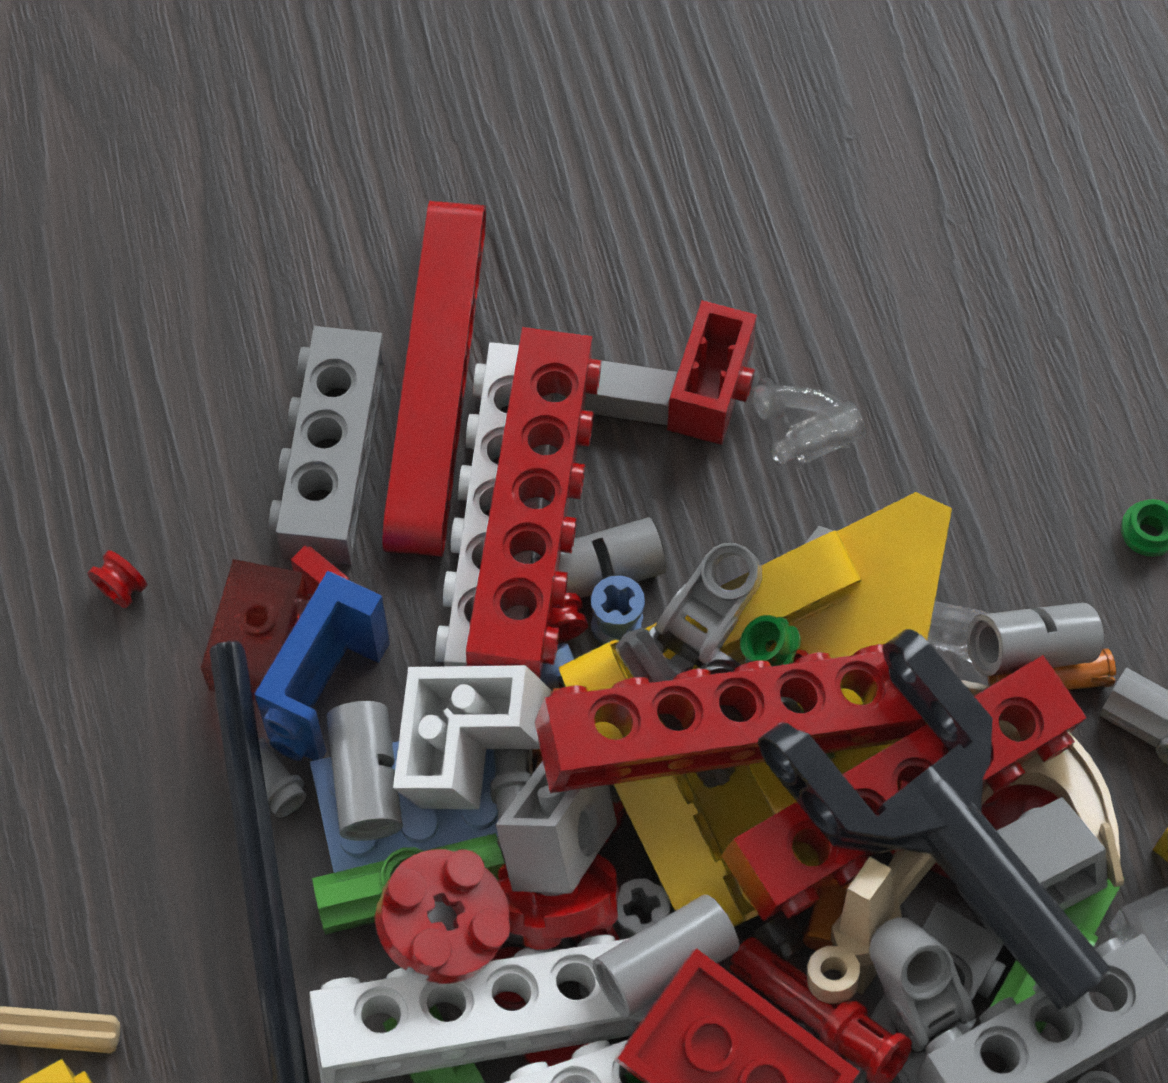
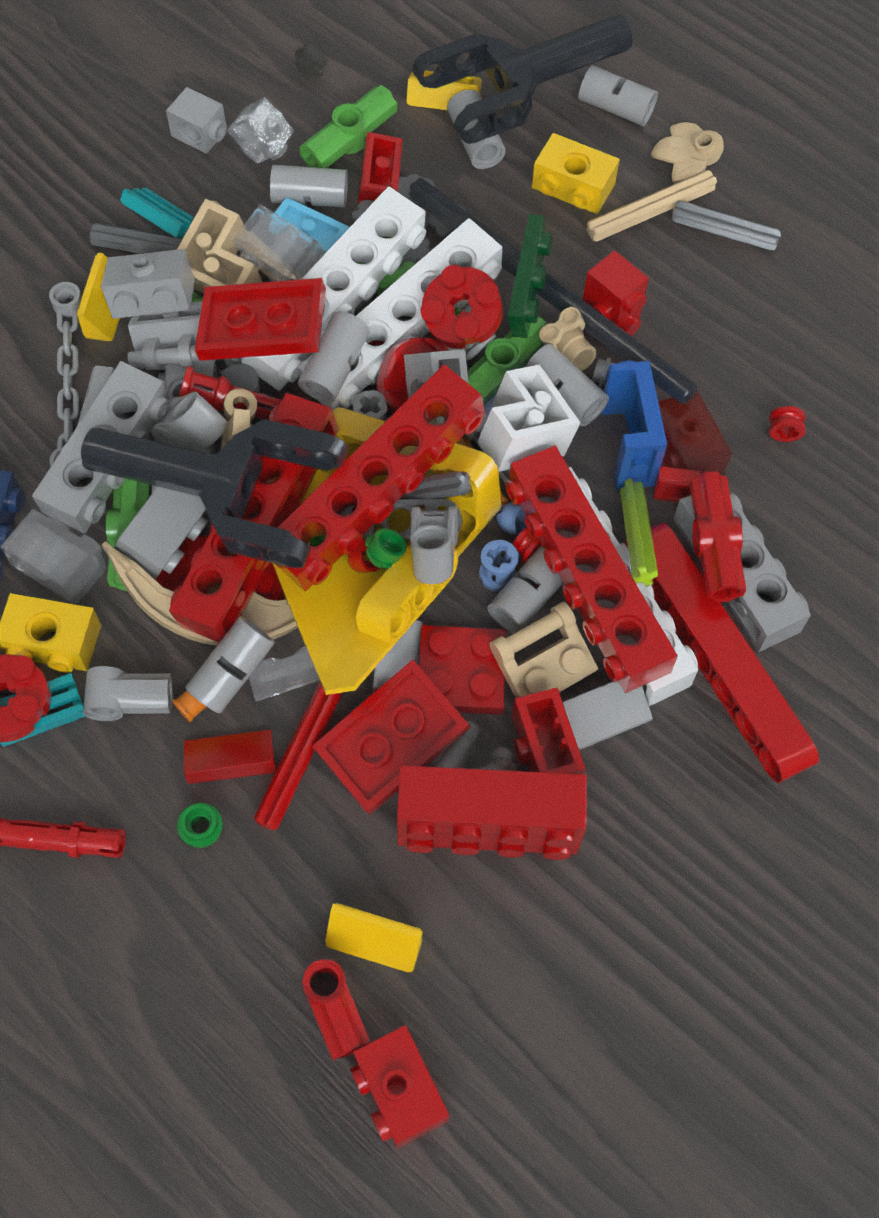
camera: 145 degrees right, 0 degrees up
none -> red slope [184,729,276,784]
none -> red axle [254,682,343,831]
none -> red piece [302,959,371,1061]
none -> red plate [312,659,471,815]
none -> yellow slope [325,903,423,973]
none -> red brick [349,1025,450,1149]
none -> red brick [397,765,587,860]
none -> red plate [419,625,506,715]
none -> tan plate [490,602,599,698]
none -> dark green plate [508,214,553,338]
none -> tan plate [539,307,596,371]
none -> red brick [583,250,649,336]
none -> lime axle [620,478,658,586]
none -> red piece [689,472,746,602]

